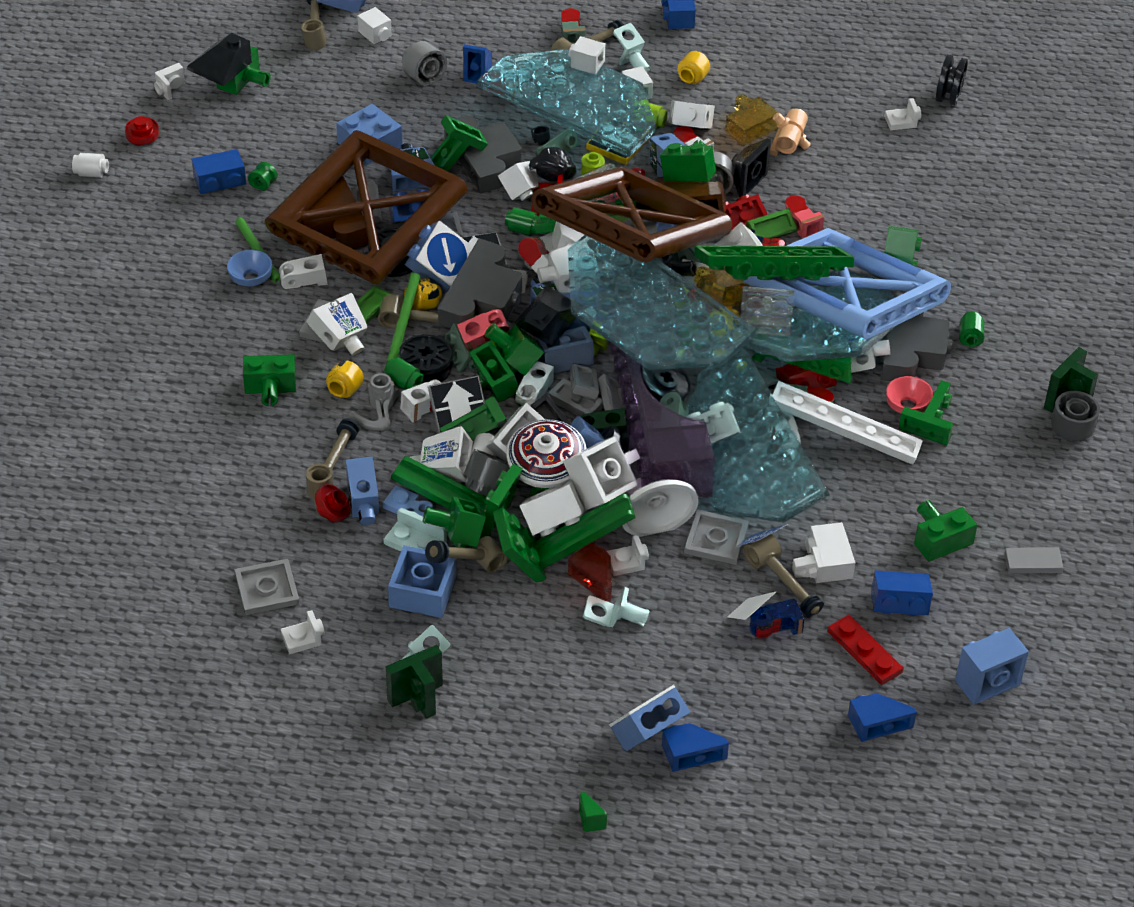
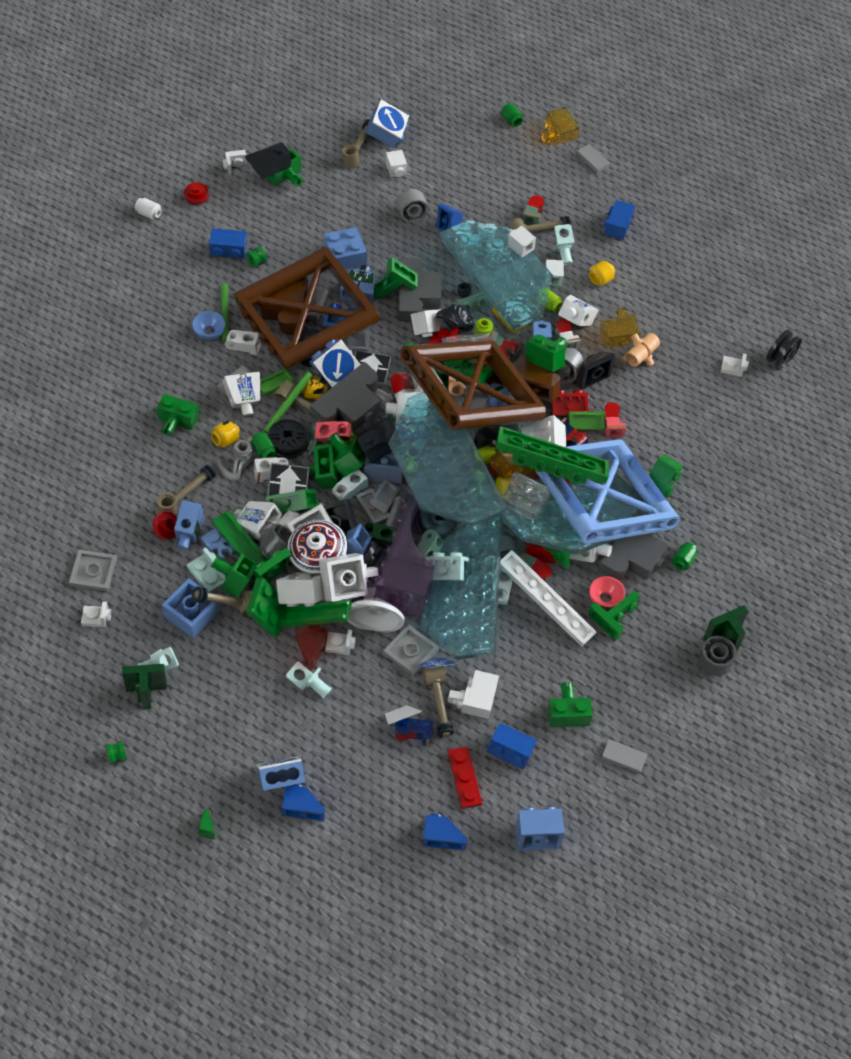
camera: 20 degrees right, 10 degrees up
none -> green wheel [106,740,127,765]

